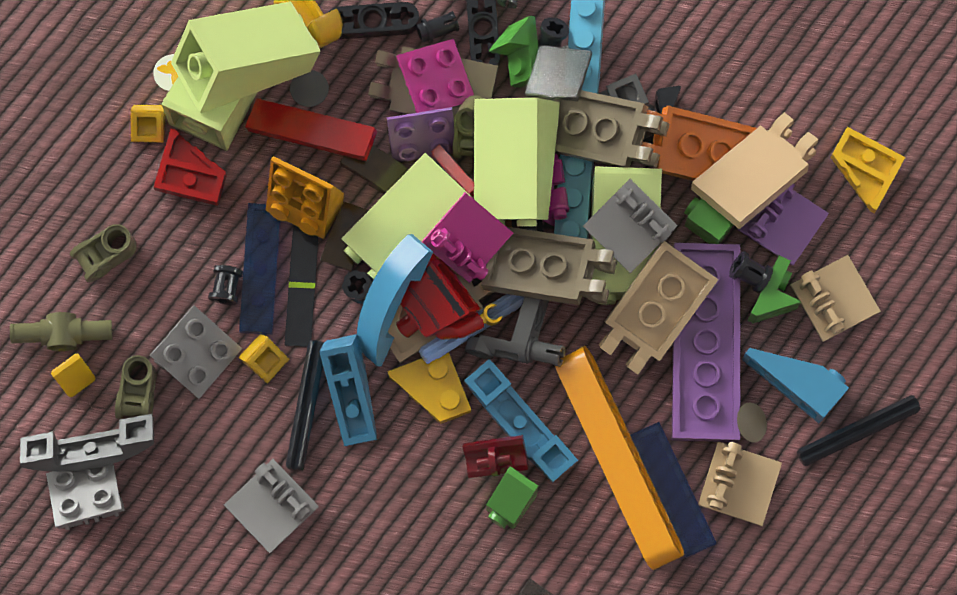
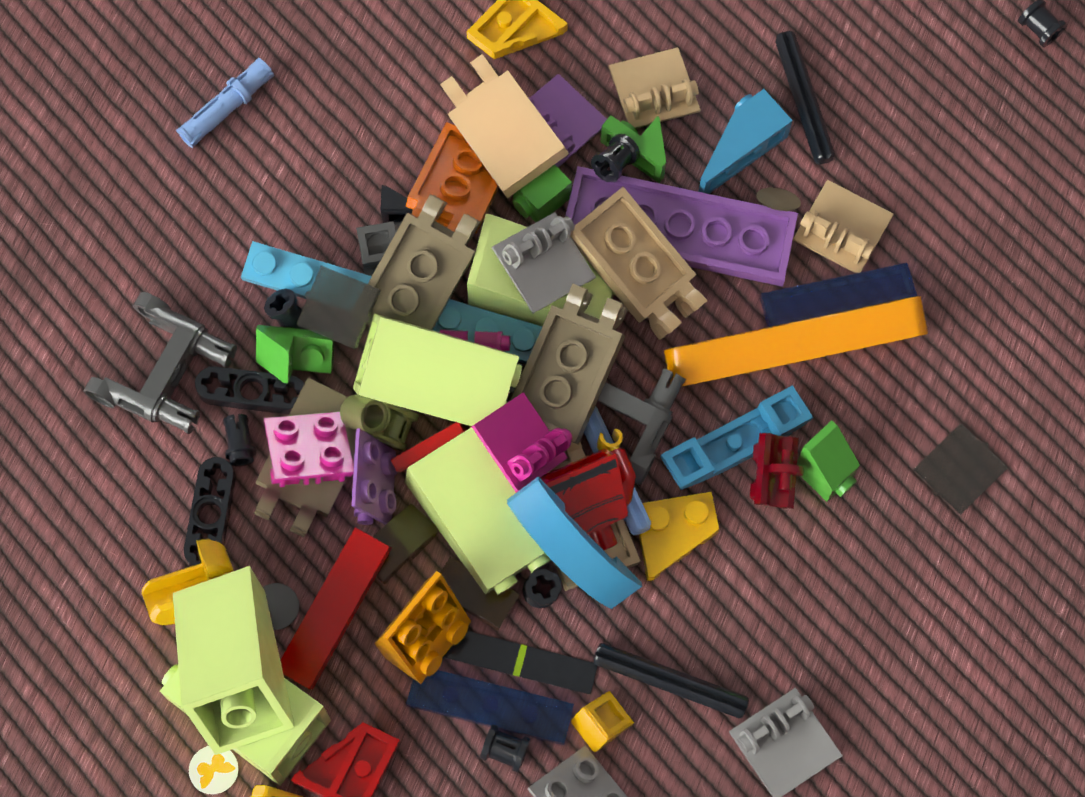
camera: 80 degrees left, 5 degrees down
dark azure slope [319,334,377,446] -> none

